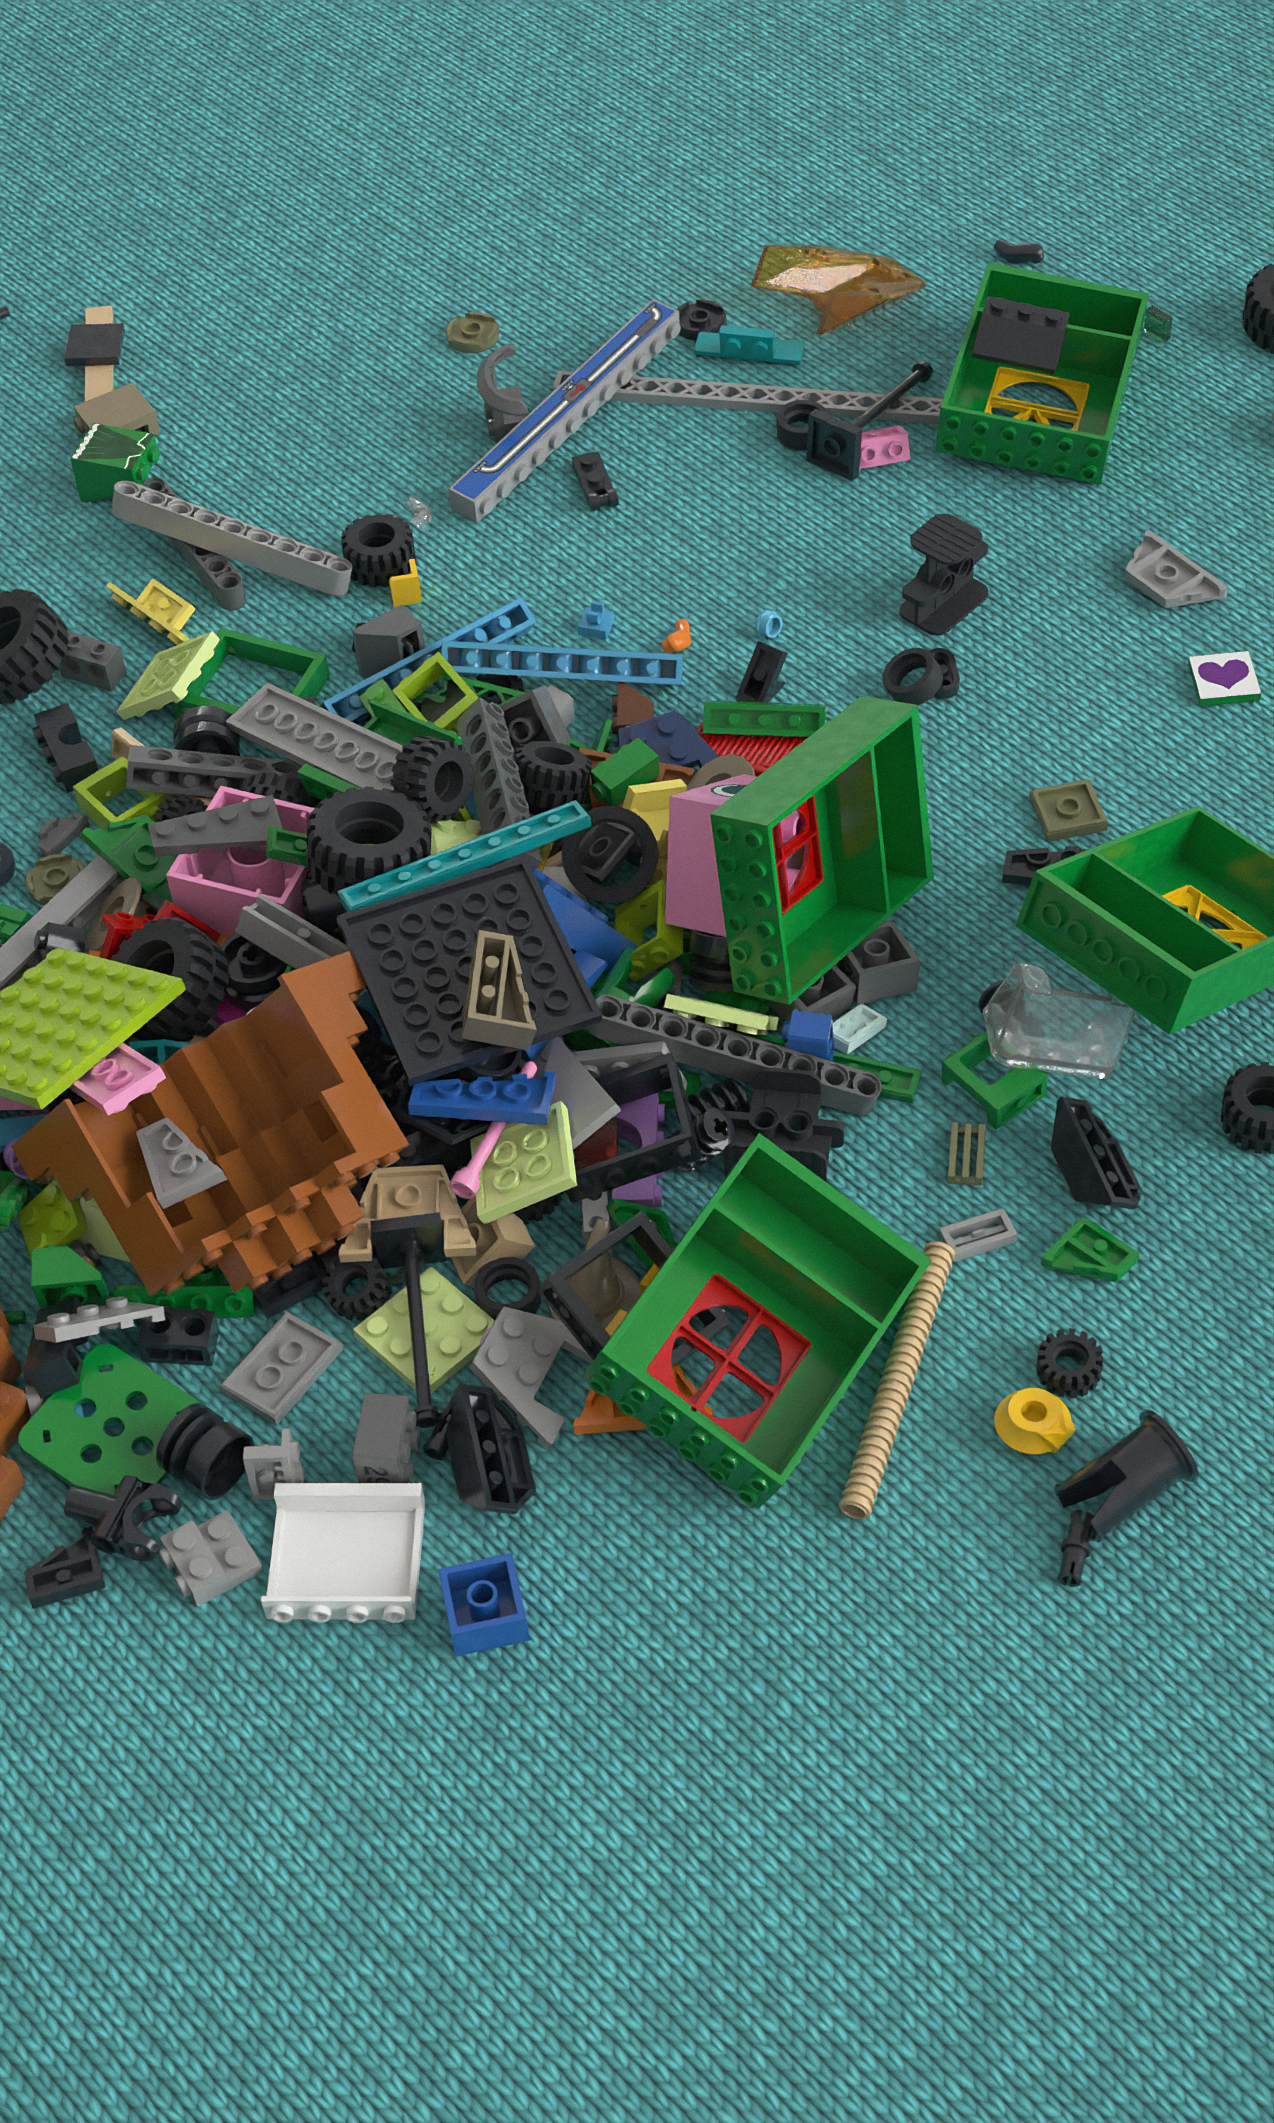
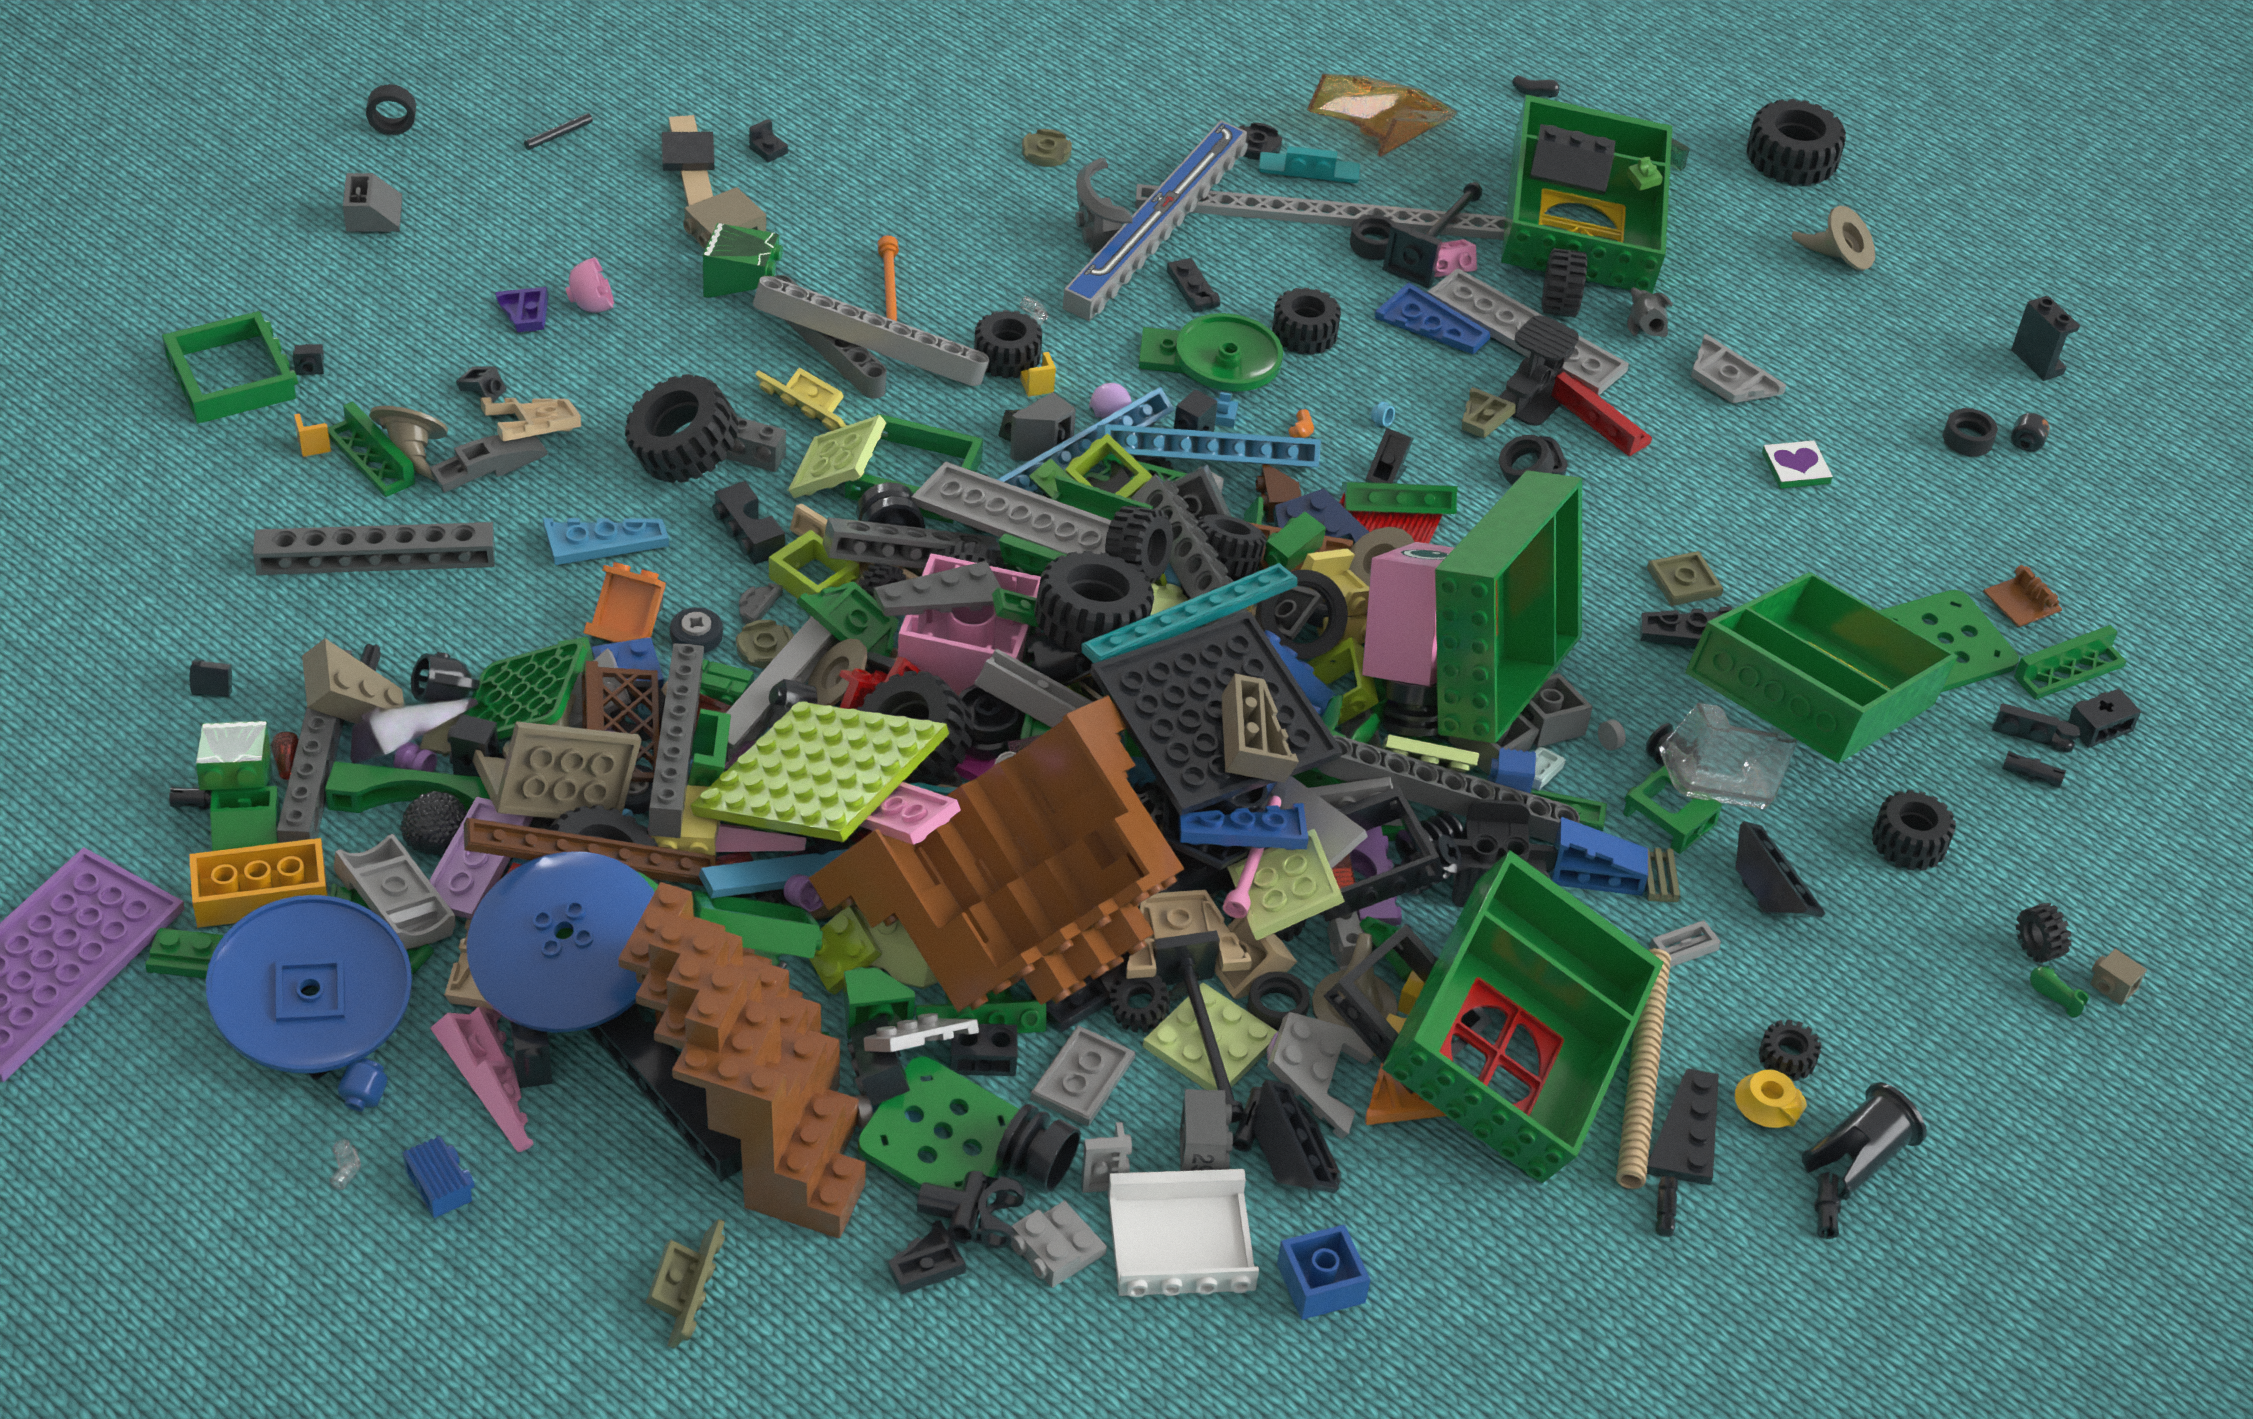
camera: 15 degrees left, 5 degrees down
light grey wing [136,1117,227,1209] -> none
green wing [1041,1215,1139,1283] -> none
none -> black bracket [749,119,788,163]
none -> orange piece [877,236,899,321]
none -> lavender hair [1089,383,1132,419]
none -> green plate [1139,327,1185,373]
none -> black brick [1174,389,1218,432]
none -> green dish [1175,313,1283,392]
none -> black tyre [1272,287,1341,355]
none -> blue wing [1375,282,1490,354]
none -> light grey plate [1427,268,1629,396]
none -> olive wing [1462,387,1515,438]
none -> black tyre [1542,248,1587,318]
none -> red fence [1551,372,1652,456]
none -> blue wedge [1551,817,1648,896]
none -> light grey tile [1598,719,1626,751]
none -> bright green tile [1626,156,1663,191]
none -> dark grey animal [1627,288,1673,337]
none -> black wing [1647,1068,1719,1185]
none -> black axle [1656,1176,1678,1237]

